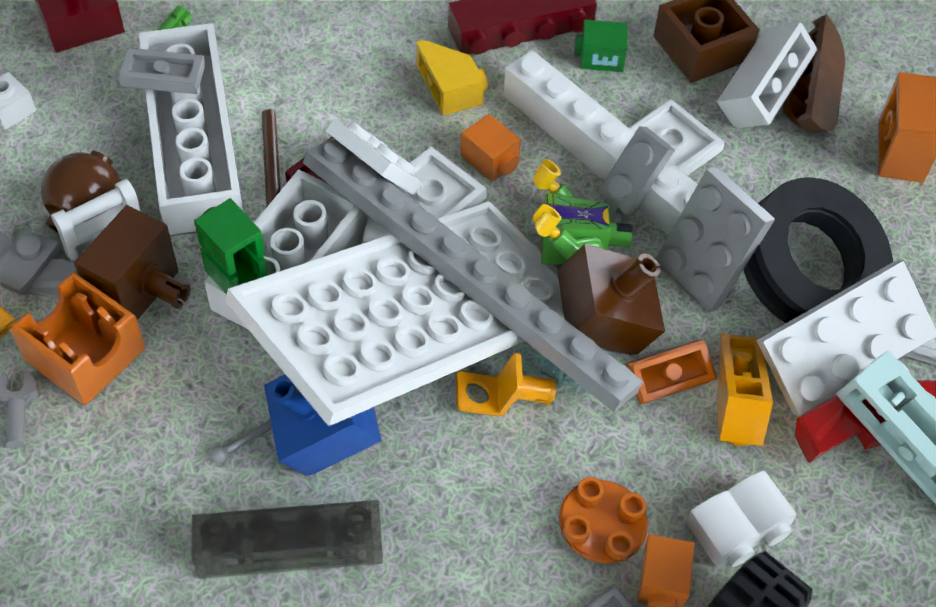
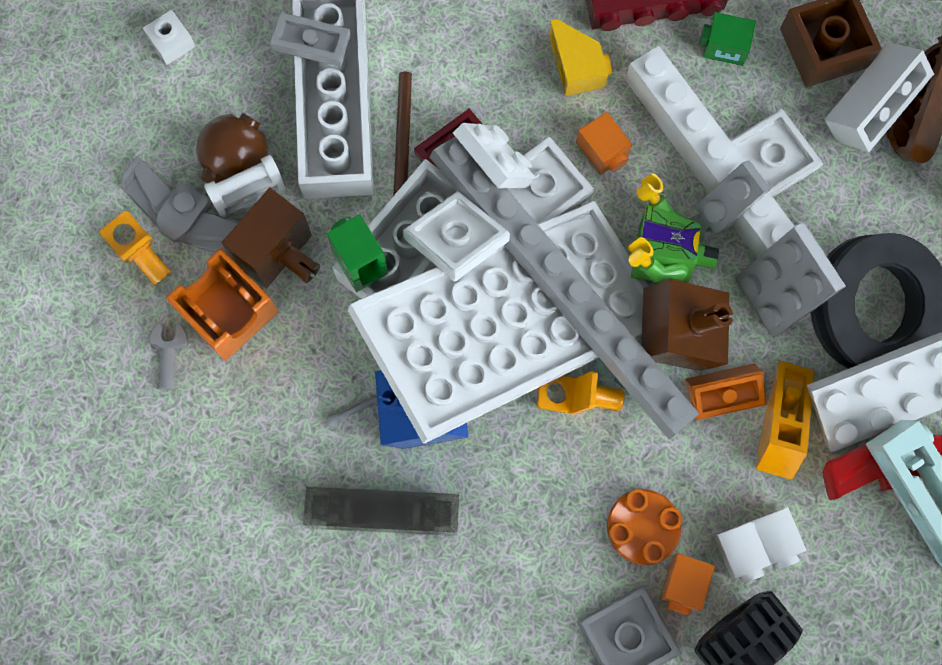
camera: 10 degrees right, 20 degrees up
none -> white plate [403,191,510,281]

